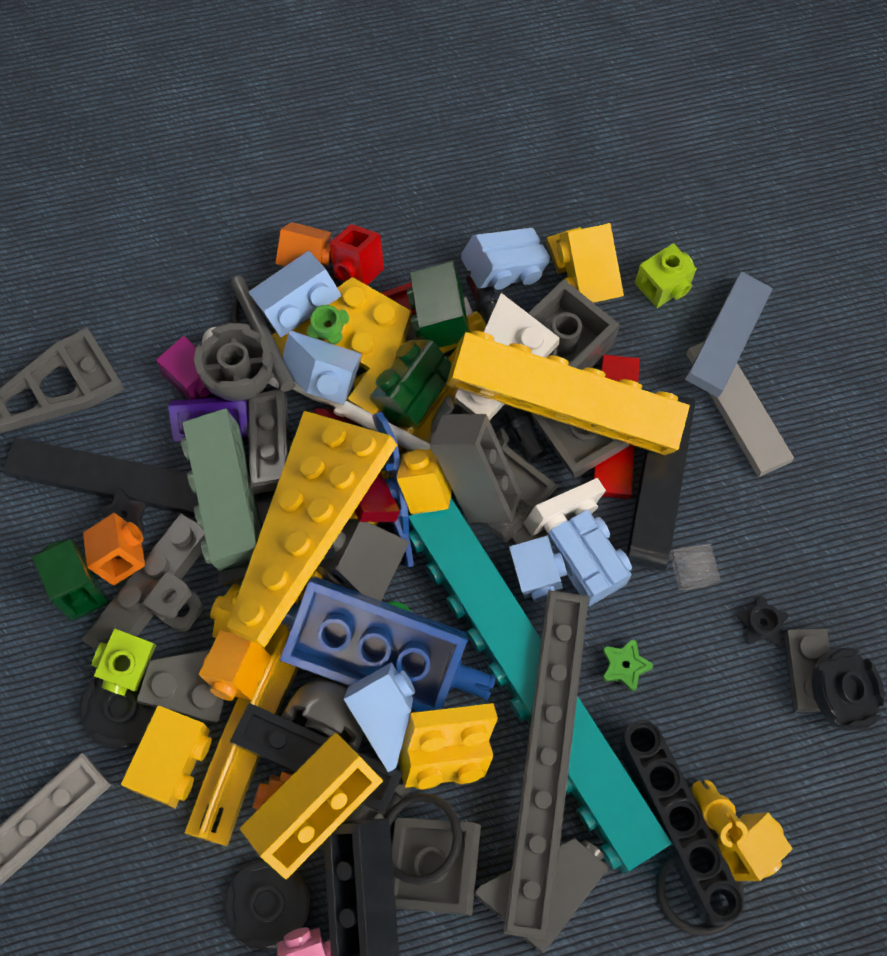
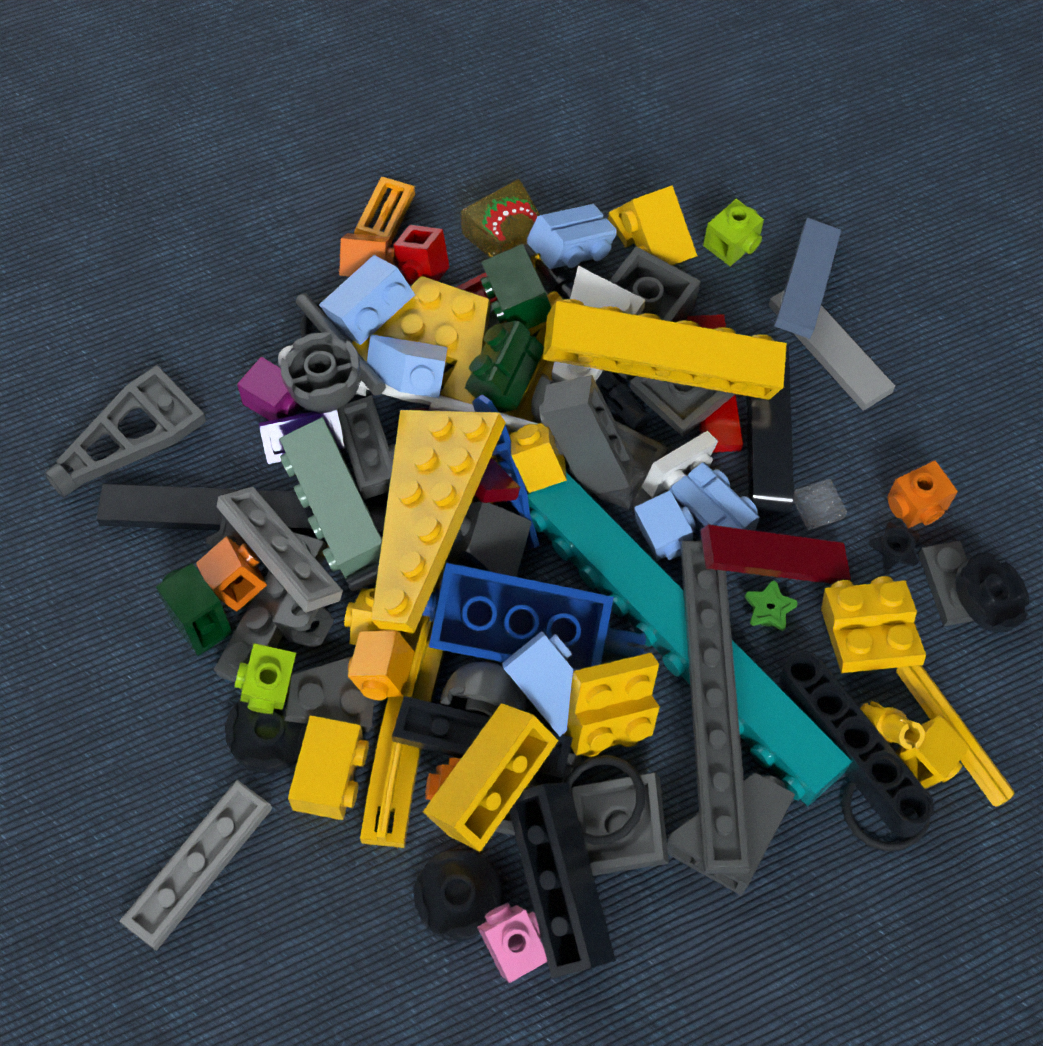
camera: 10 degrees left, 5 degrees down
bright green plate [307,305,350,344] -> none
none -> light grey tile [216,487,343,613]
none -> light orange tile [354,176,415,243]
none -> clear yellow torso [461,179,542,267]
none -> dark red tile [701,524,851,584]
none -> yellow plate [821,576,926,673]
none -> orange brick [887,460,958,529]
none -> yellow axle [896,665,1015,807]

